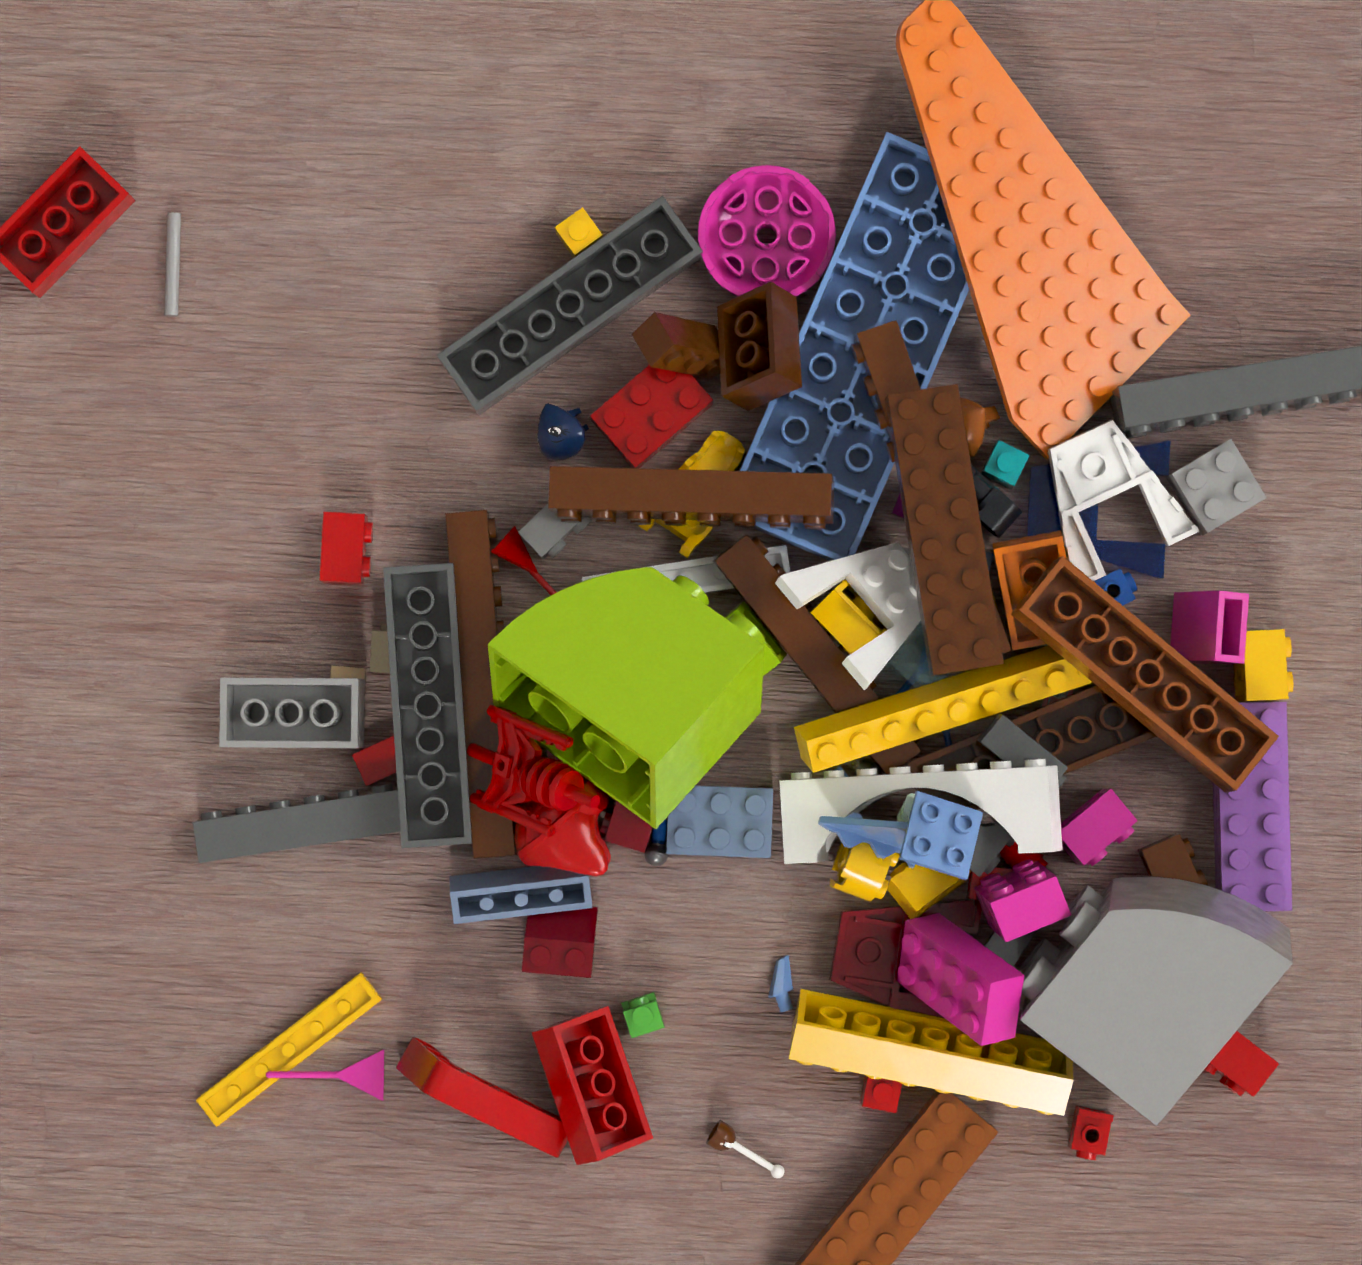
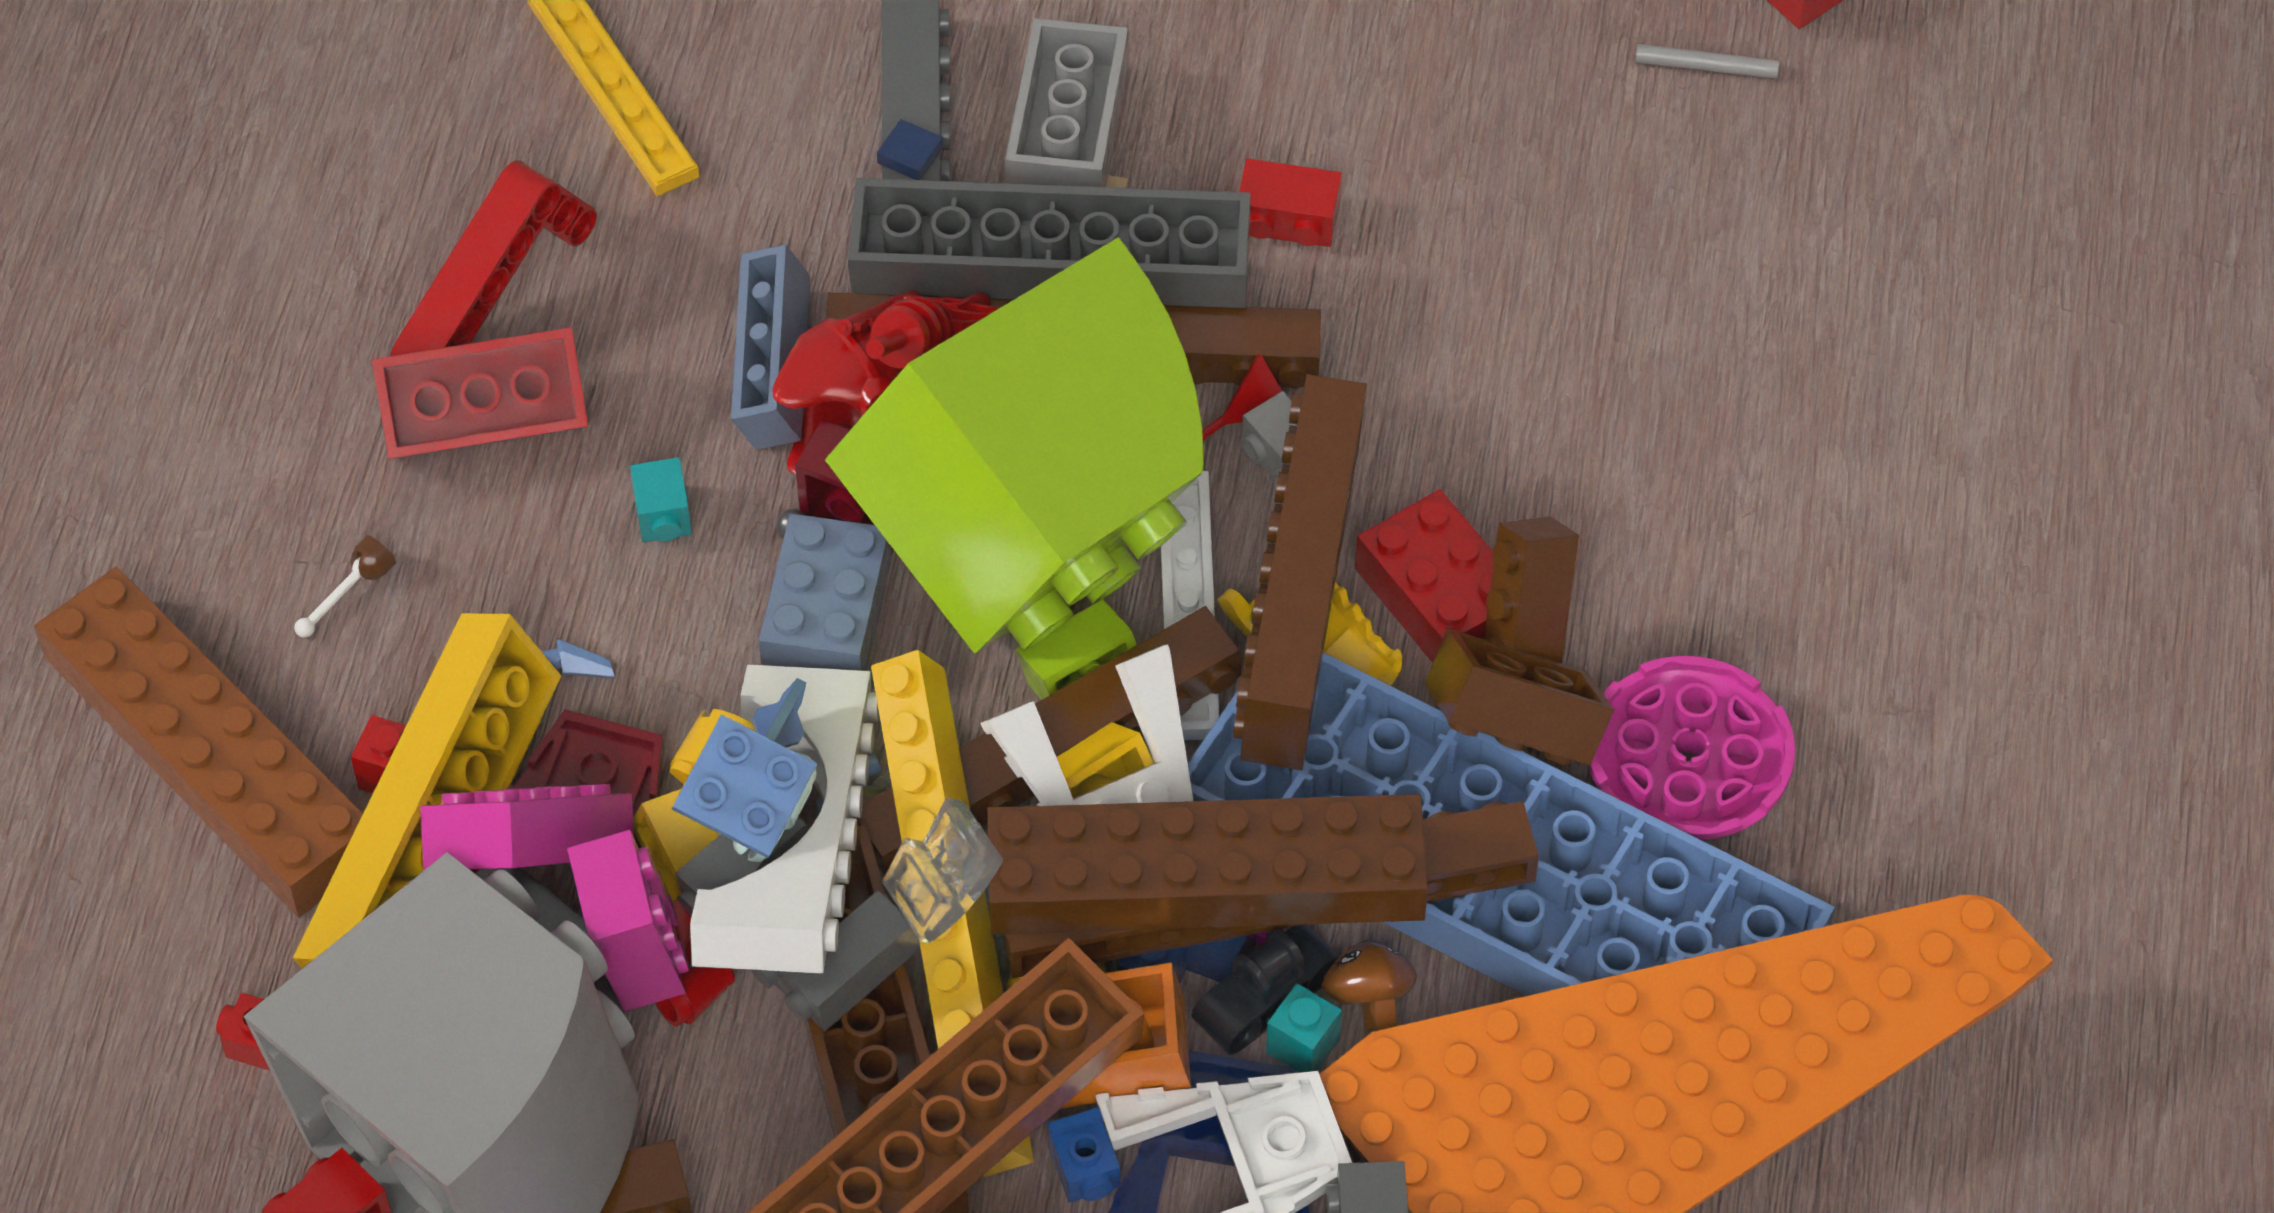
camera: 100 degrees right, 30 degrees down
dark pink piece [266,1049,384,1101] -> none
dark grey brick [437,196,703,415] -> none
dark red slope [522,906,598,978] -> none
dark blue piece [537,403,589,461] -> none
yellow brick [555,207,603,258] -> none
bright green brick [621,992,665,1038] -> none
dark pink brick [1061,788,1138,866] -> none
none -> teal brick [630,457,692,542]
none -> dark blue tile [877,119,943,180]
none -> clear slope [882,797,1003,943]

